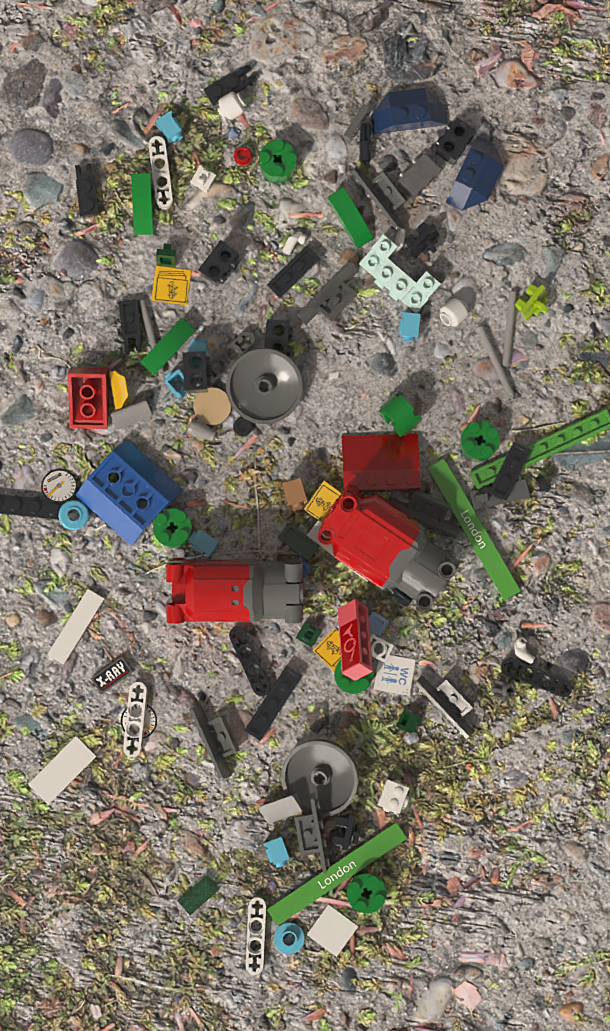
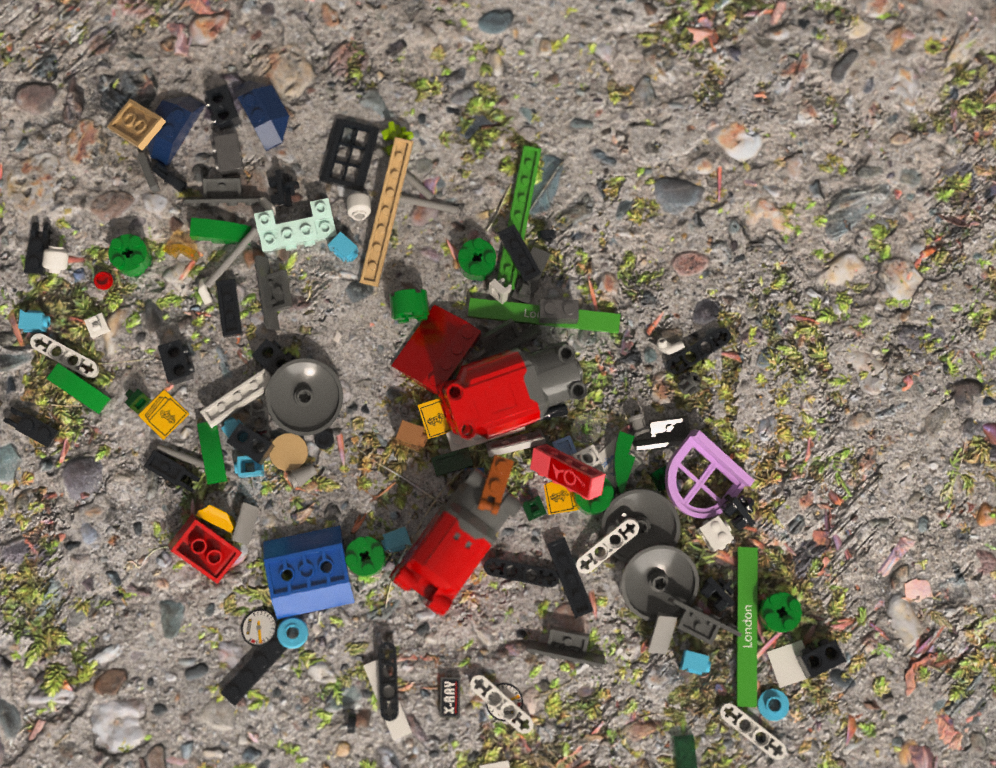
camera: 60 degrees left, 5 degrees down
none -> tan plate [107,99,166,150]
none -> clear yellow slope [162,244,200,262]
none -> white tile [200,368,271,428]
none -> light grey bar [204,227,258,289]
none -> black piece [320,118,380,191]
none -> black tile [347,713,357,734]
none -> tan tile [359,137,414,287]
none -> black beam [378,642,399,721]
none -> dark orange plate [477,455,514,515]
none -> light grey tile [485,430,546,457]
none -> white tile [489,278,512,304]
none -> flat silver brick [539,299,579,324]
none -> white beam [576,518,639,574]
none -> dark grey dish [601,488,680,563]
none -> green slope [613,431,635,495]
none -> light grey bush [628,413,650,437]
none -> lavender window [665,430,755,518]
none -> black hips [720,494,756,531]
none -> black brick [796,638,846,679]

